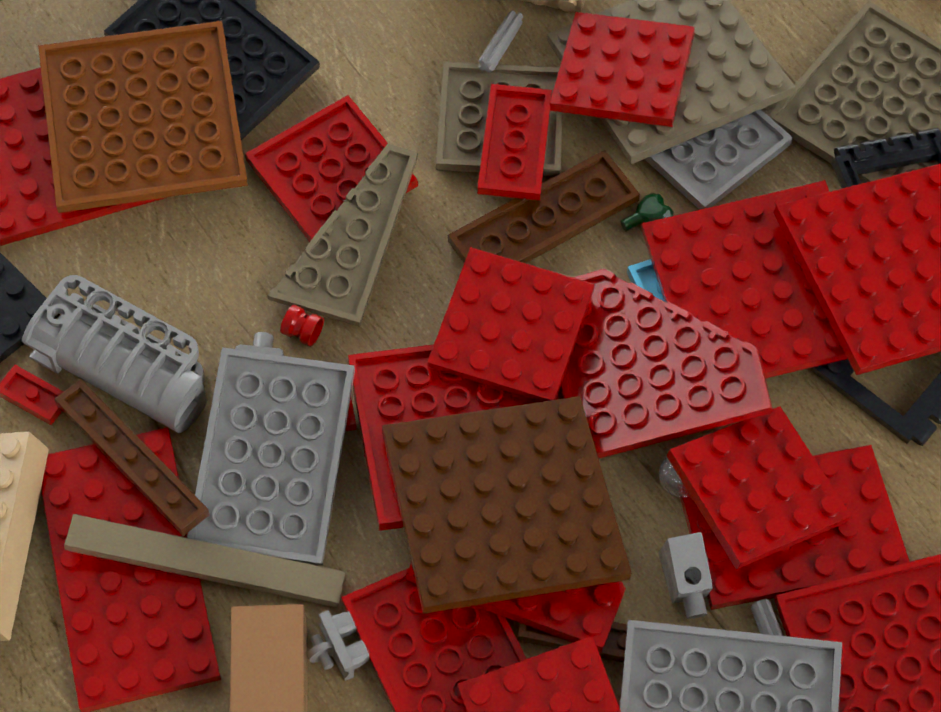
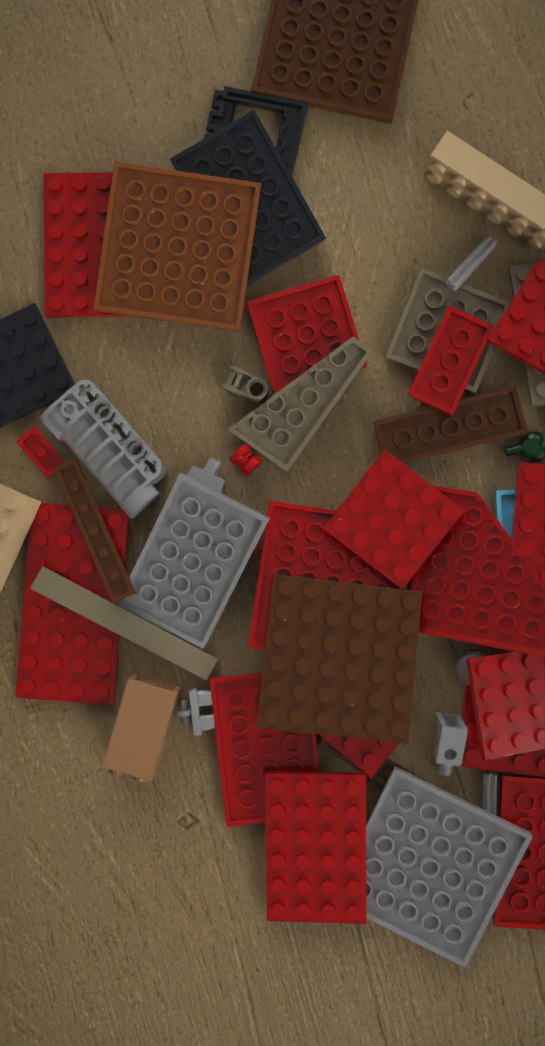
camera: 20 degrees right, 25 degrees up
none -> dark tan piece [220,365,269,404]

